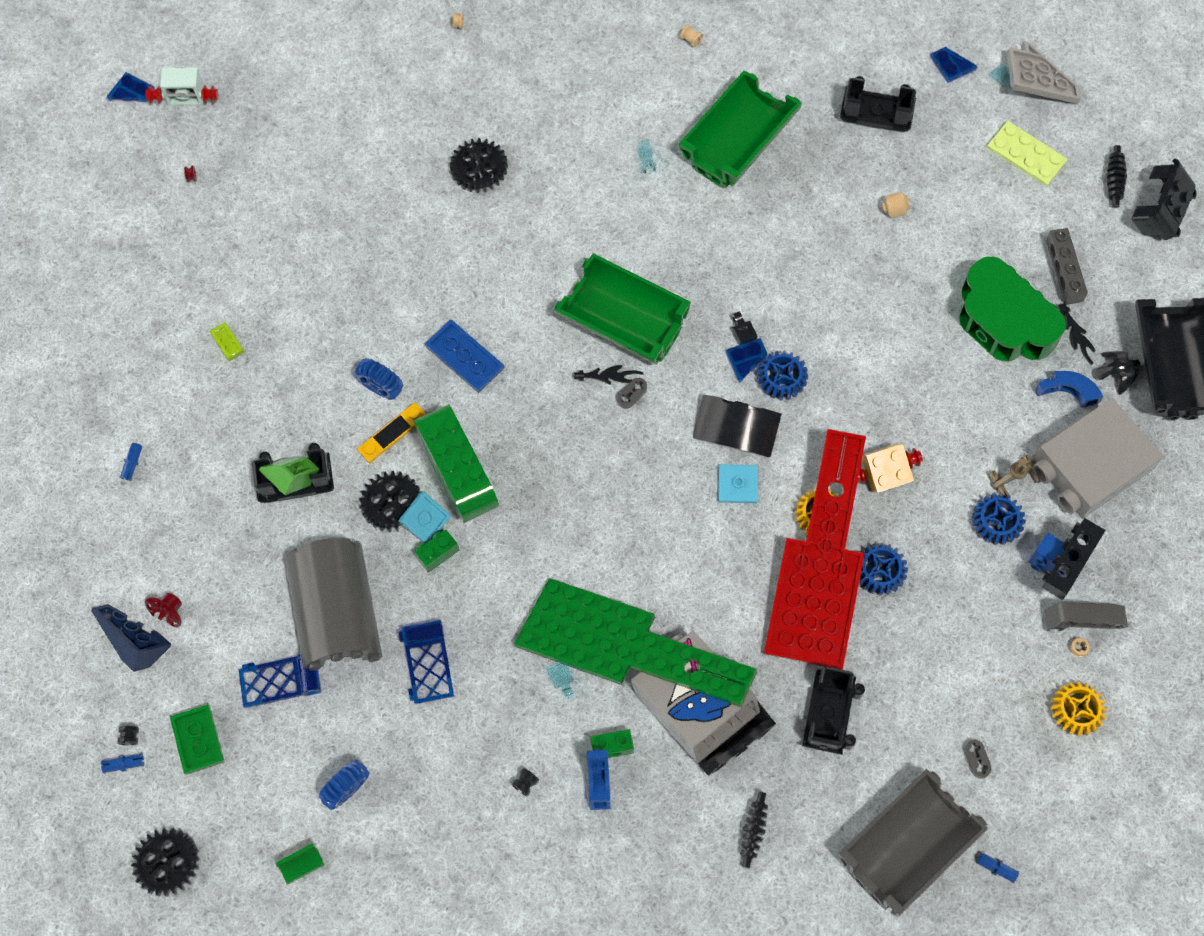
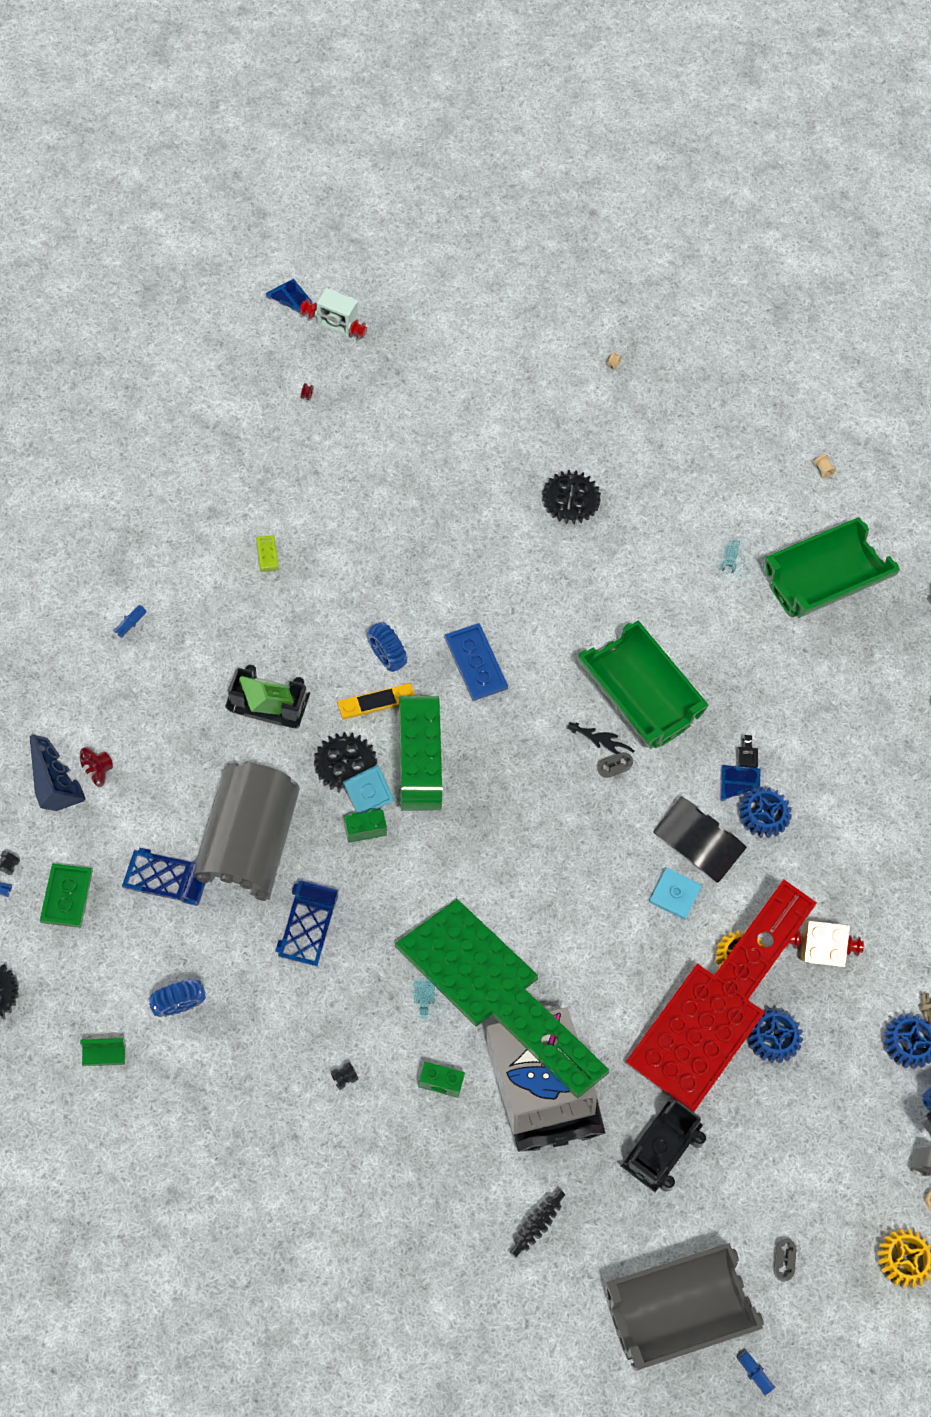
camera: 15 degrees right, 5 degrees down
blue arch [587,749,611,810] -> none

